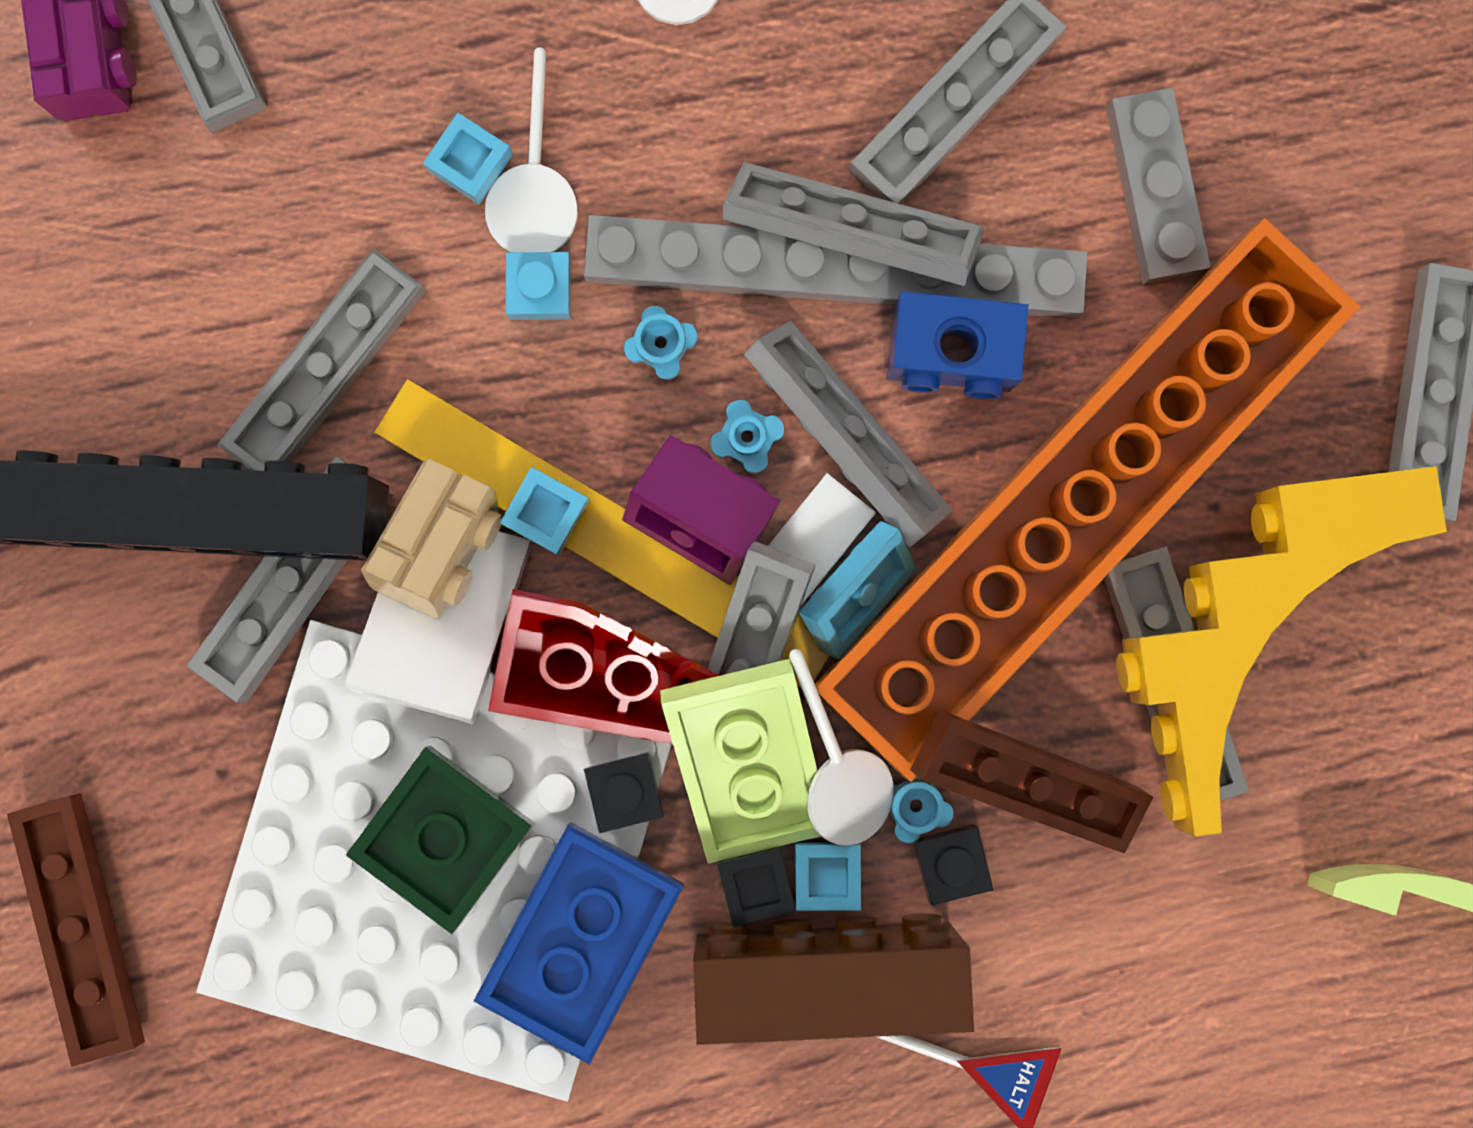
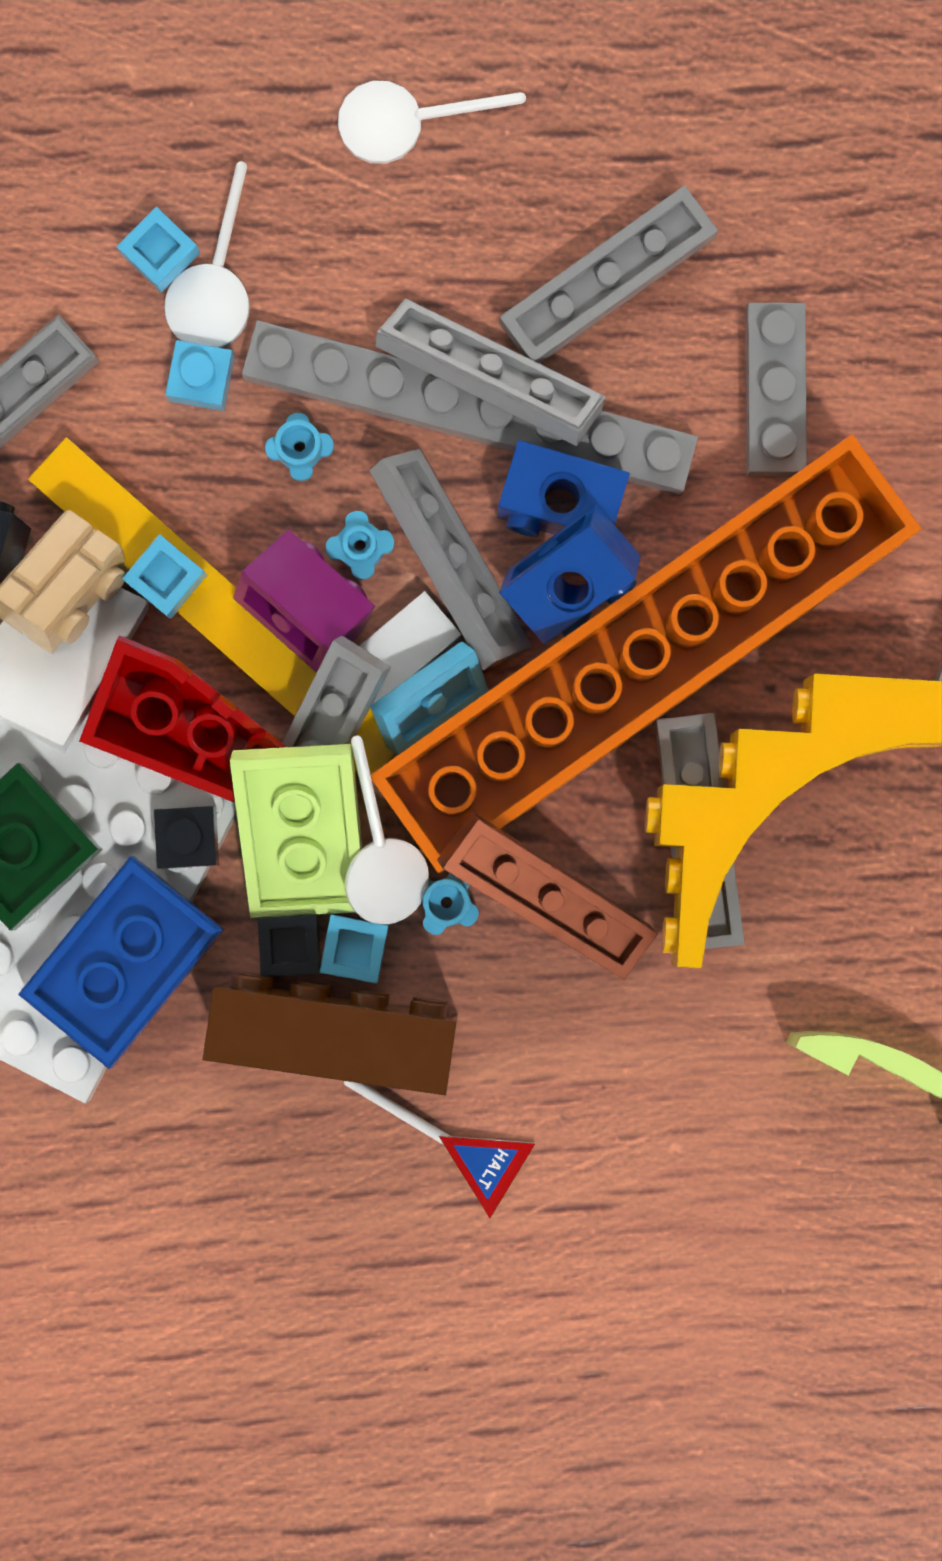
camera: 15 degrees right, 0 degrees up
black plate [914,824,994,906] -> none
none -> blue brick [499,504,641,644]

